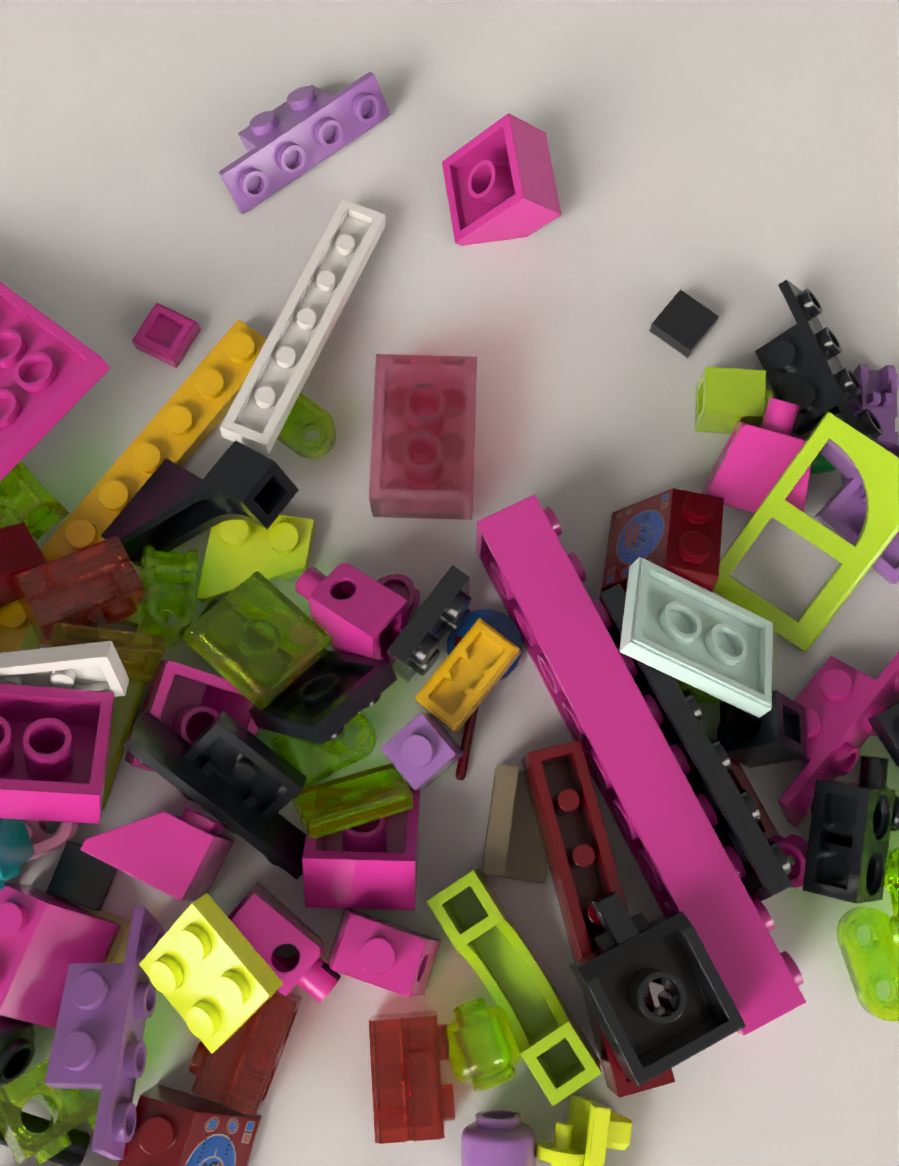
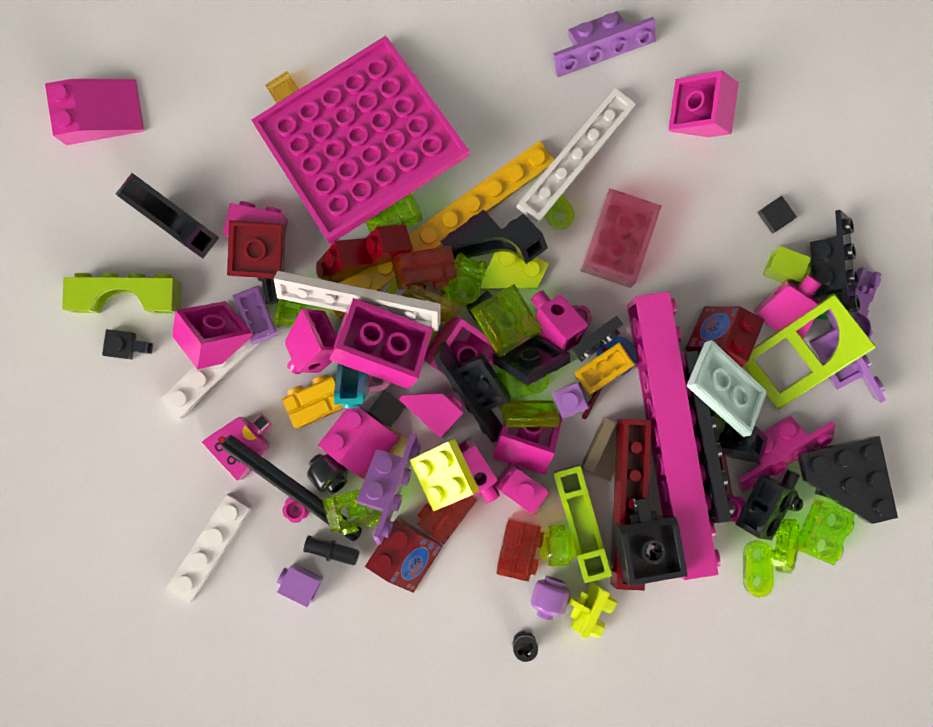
camera: 20 degrees right, 10 degrees up
dark pink tile [132,302,201,368] -> none

